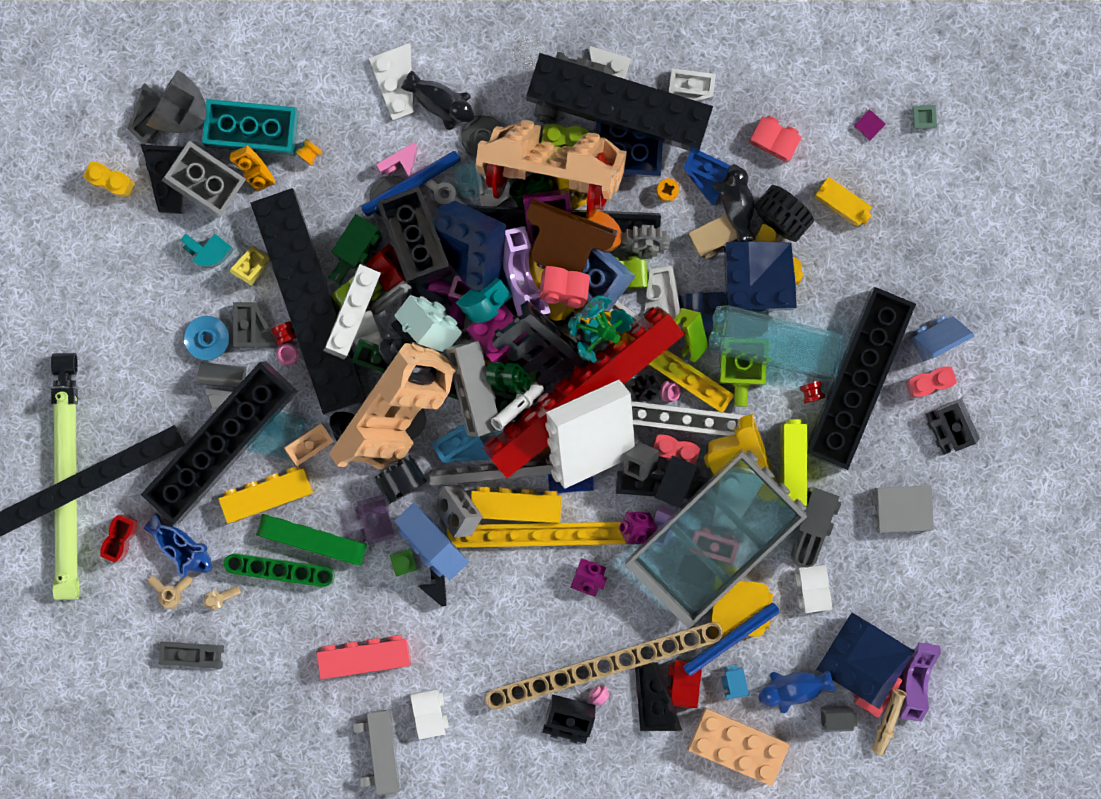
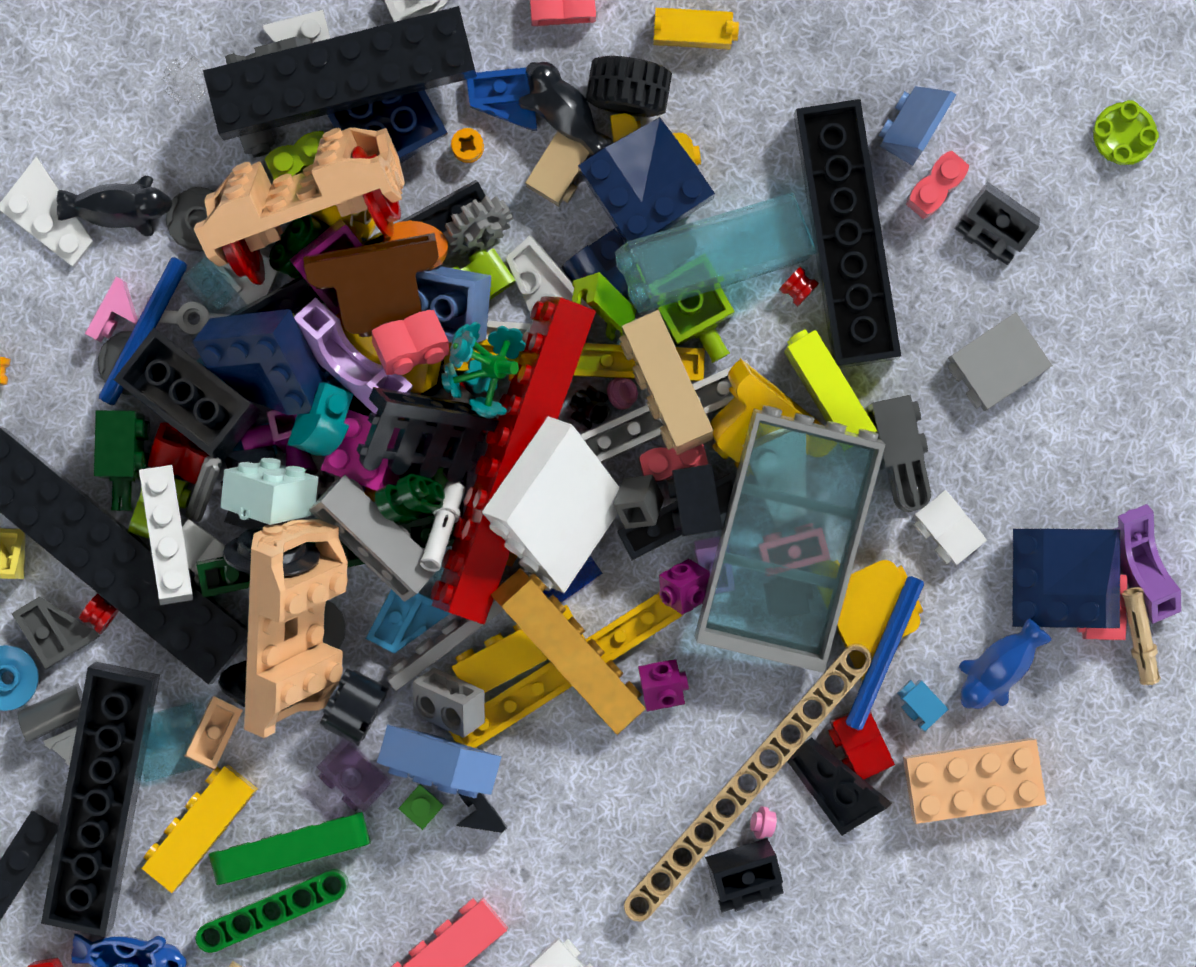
camera: 25 degrees left, 0 degrees up
bright pink plate [276,343,299,366] -> none
dark grey brick [821,706,858,732] -> none
none -> pearl gold brick [491,568,646,735]
none -> tan brick [619,310,713,455]
none -> lime dish [1093,100,1159,165]

